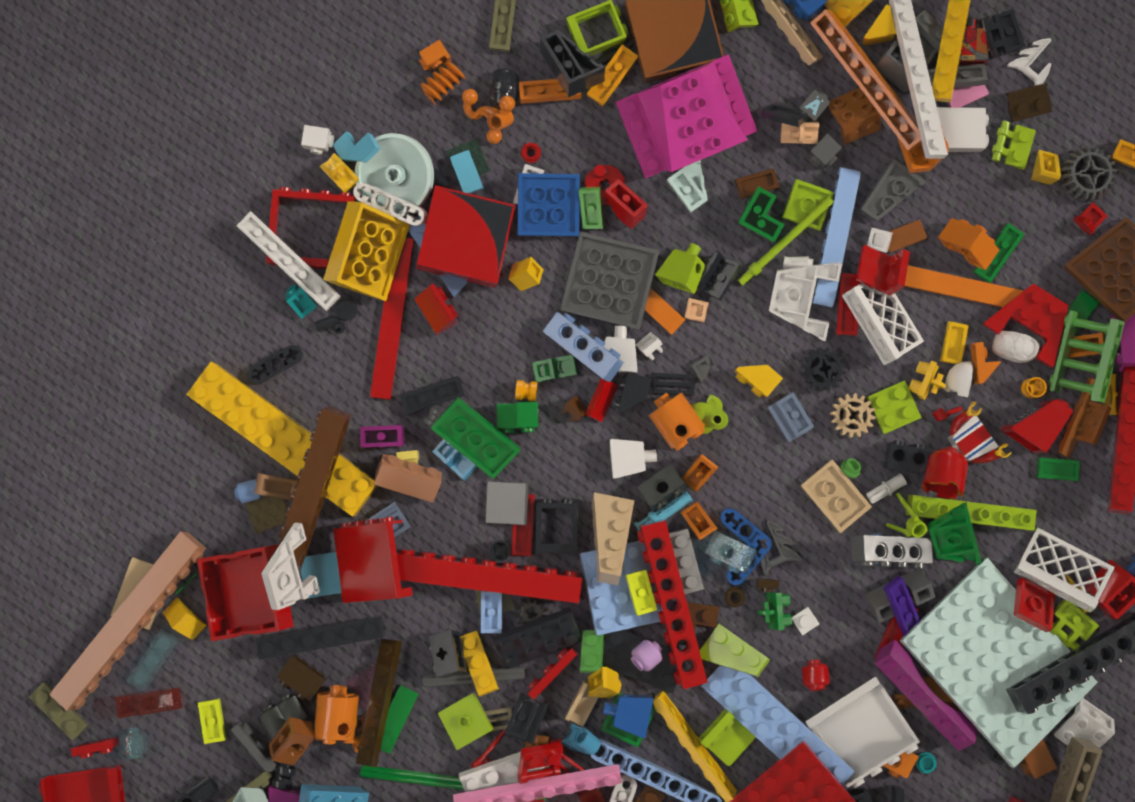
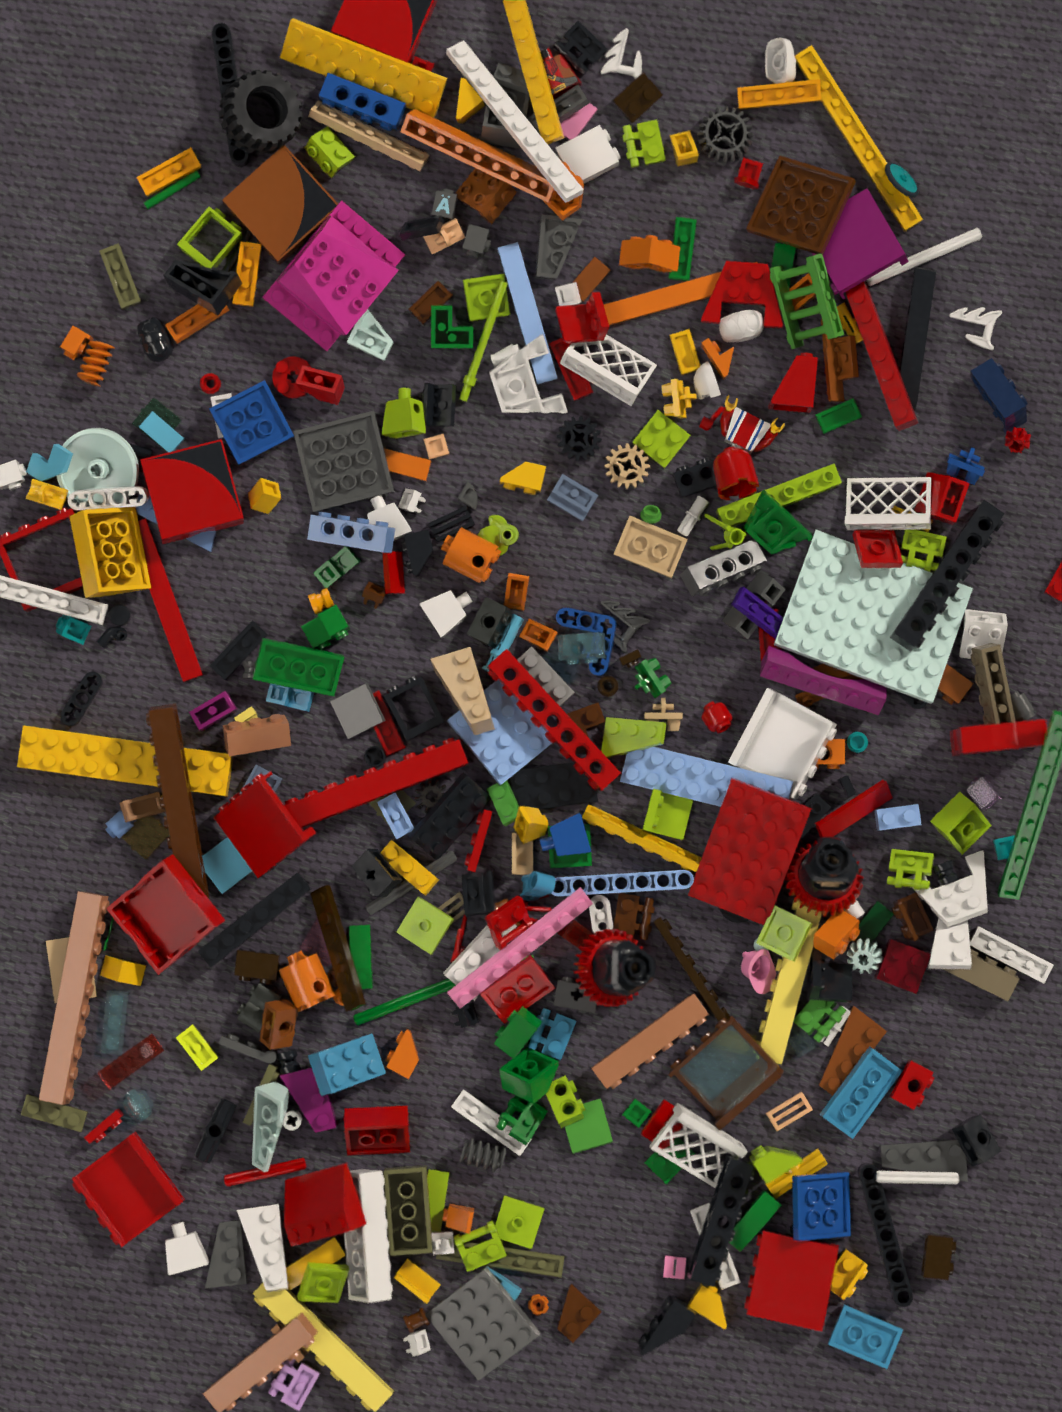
camera: 20 degrees left, 0 degrees up
white wing [261,522,320,610] -> none
red slope [414,283,458,335] -> none
orange piece [462,89,515,144] -> none
bright green plate [579,187,604,229] -> none
neon yellow plate [625,569,657,616] -> none
lavender head [631,640,662,671] -> none
white plate [792,606,819,635] -> none
light orange wheel [1021,377,1047,398] -> none
none -> tan hips [644,698,683,731]

